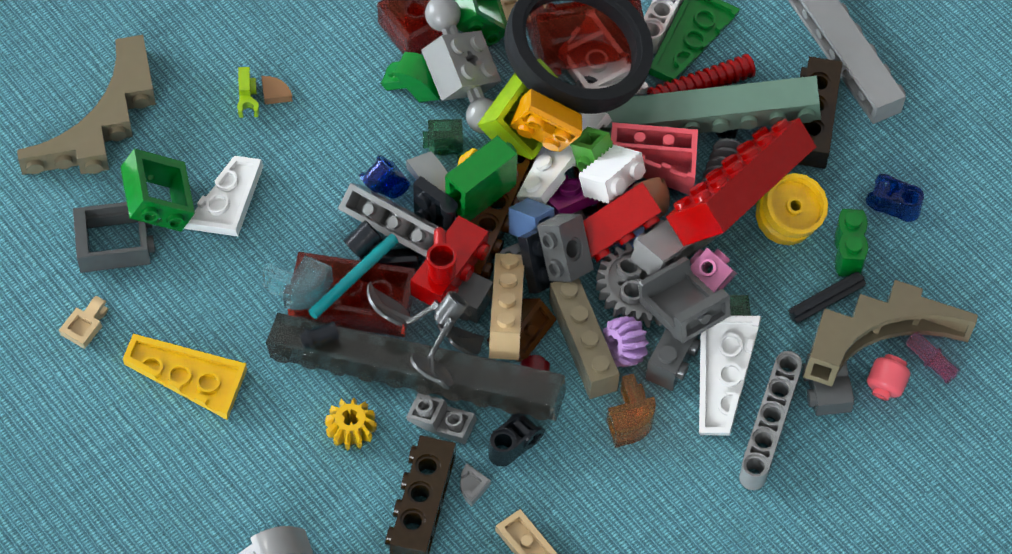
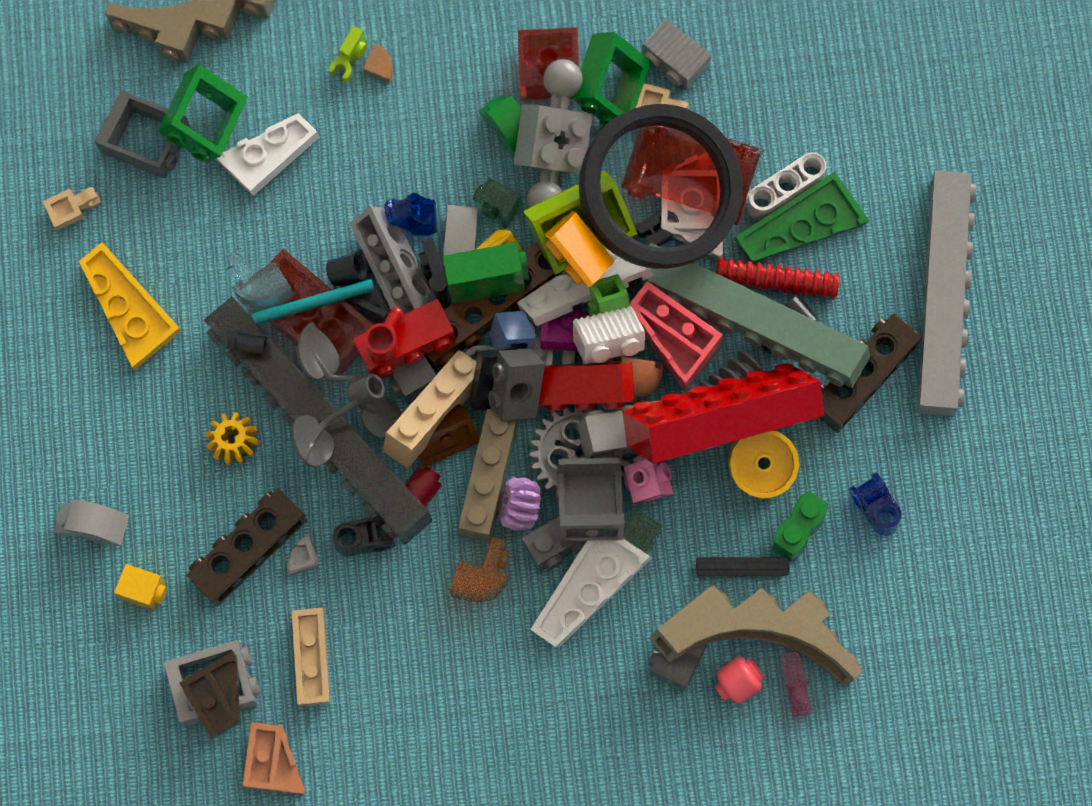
camera: 40 degrees right, 15 degrees up
light grey slope [406,393,477,444] -> none
light grey beam [739,351,802,490] -> none

